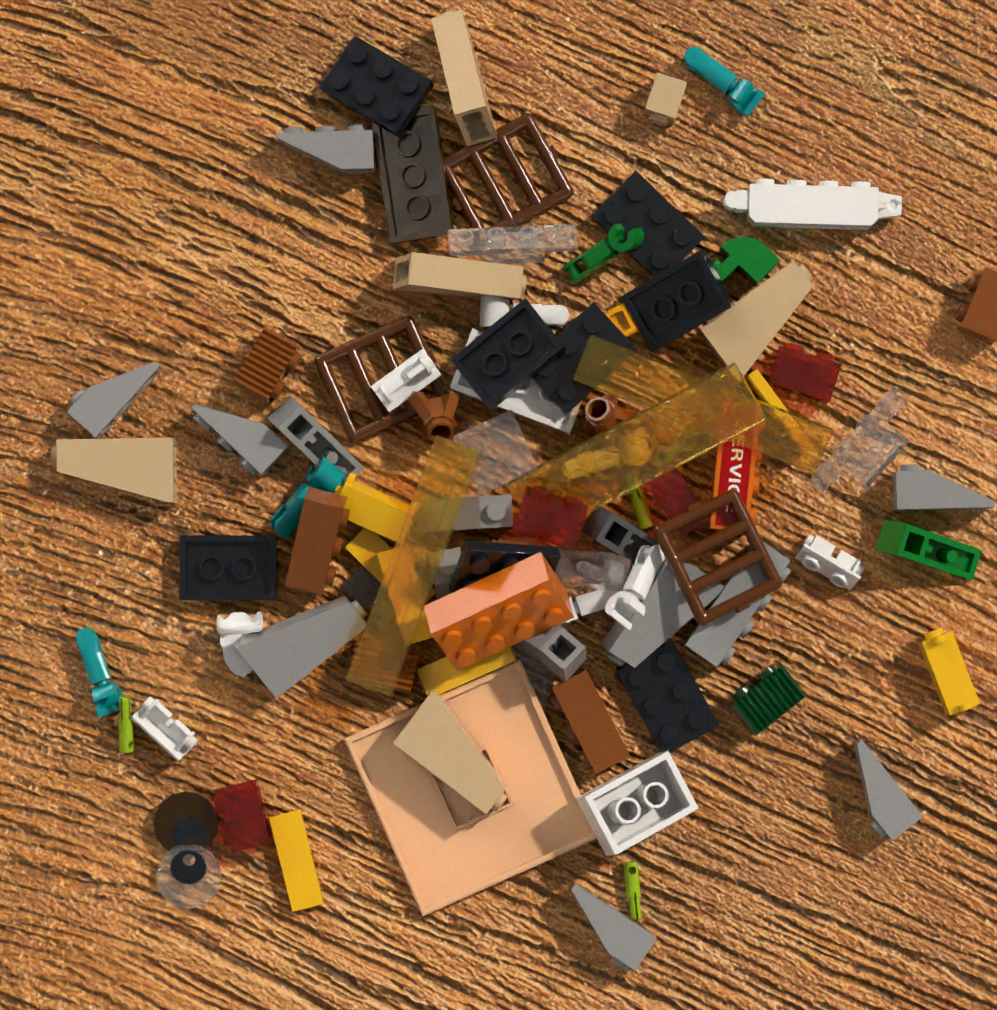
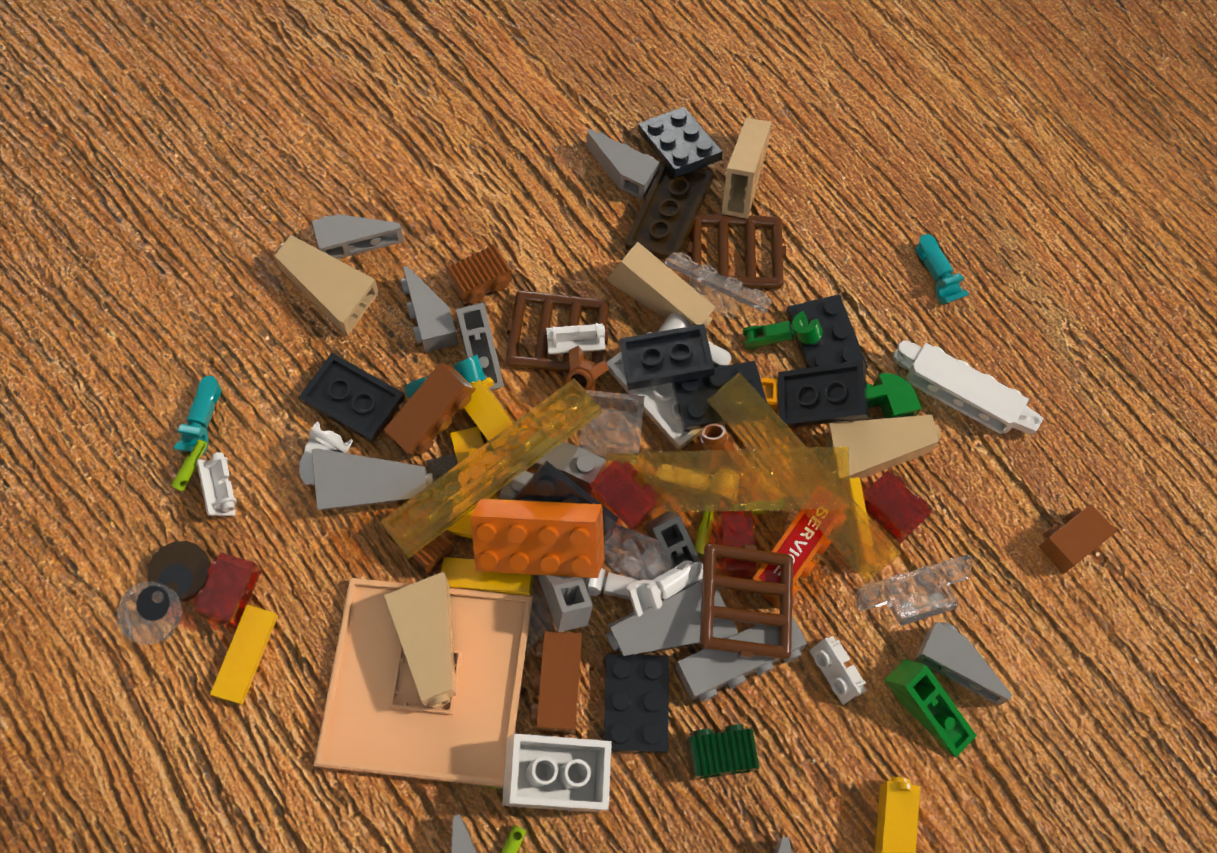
camera: 20 degrees right, 20 degrees down
tan brick [644,72,687,126] -> none

